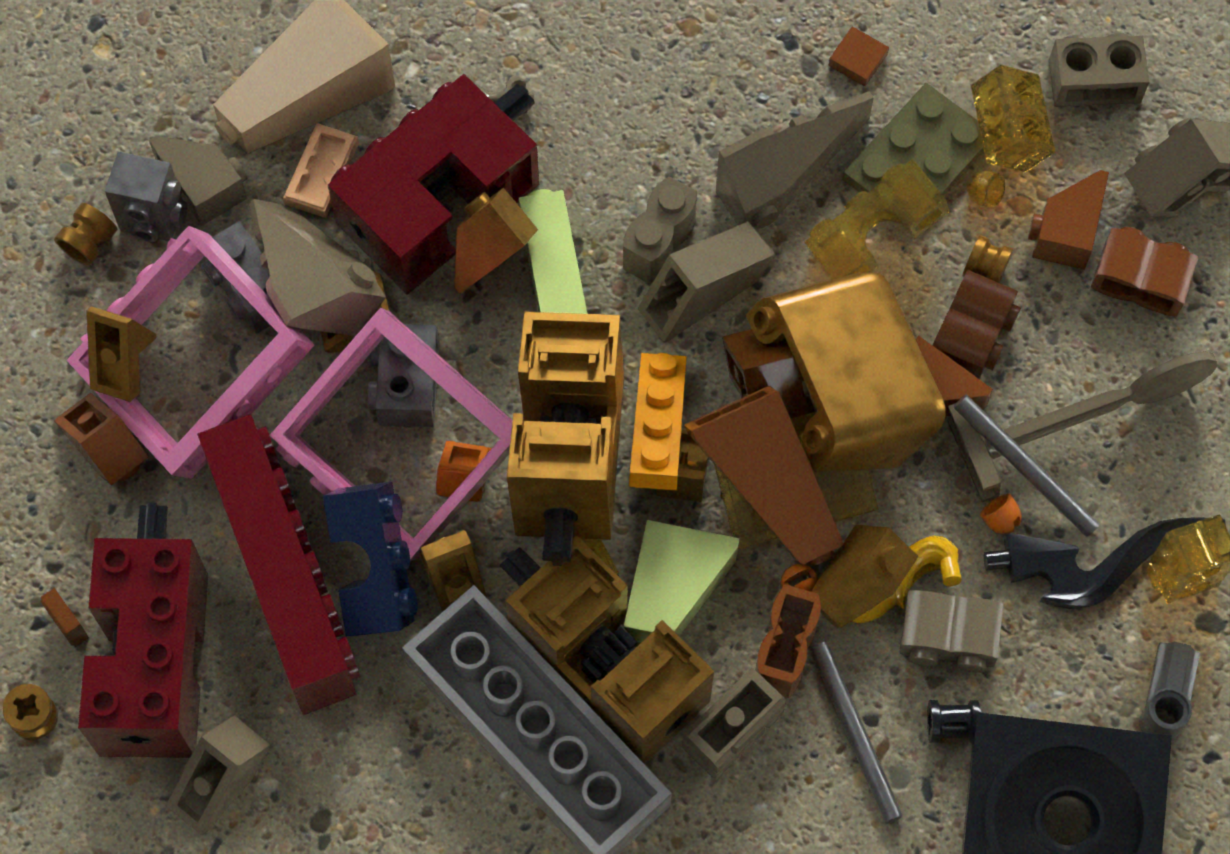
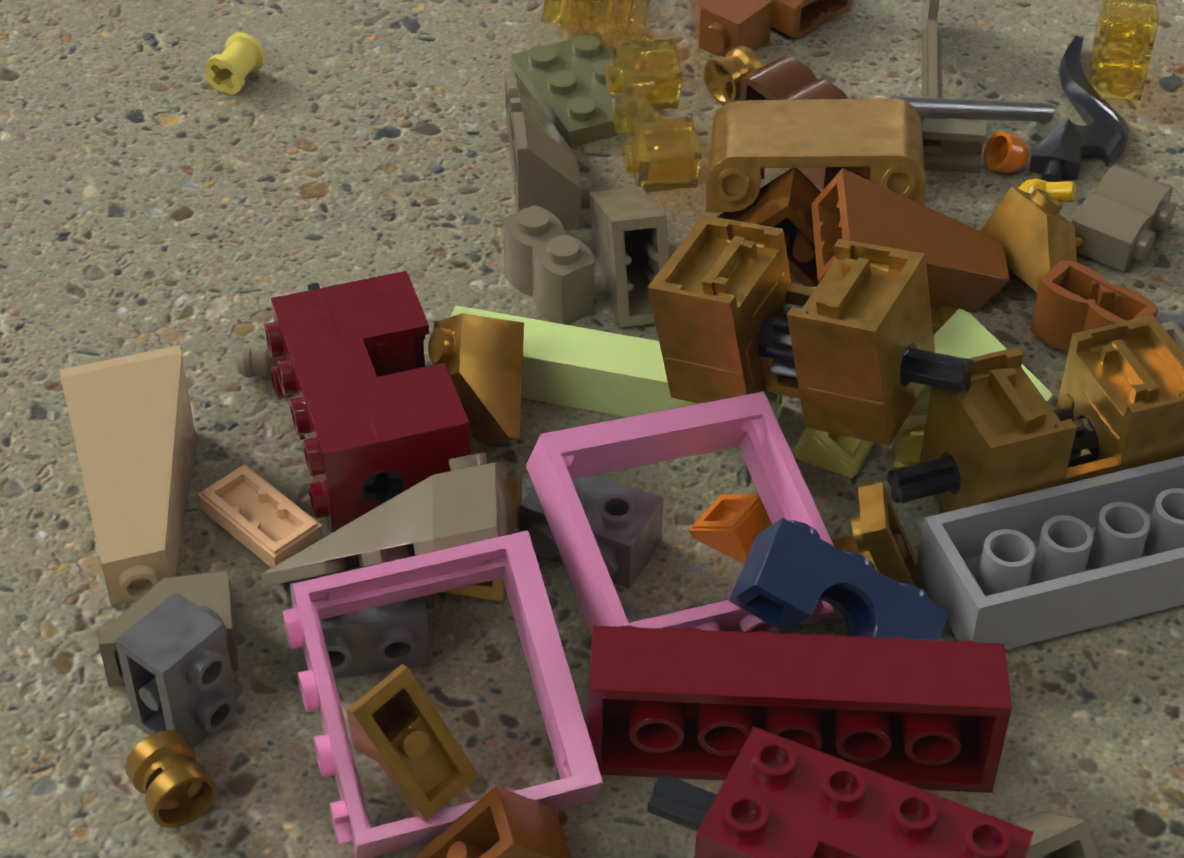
camera: 65 degrees left, 25 degrees down
orange hinge [780,564,818,592] -> none
dark orange tile [828,26,889,87] -> none

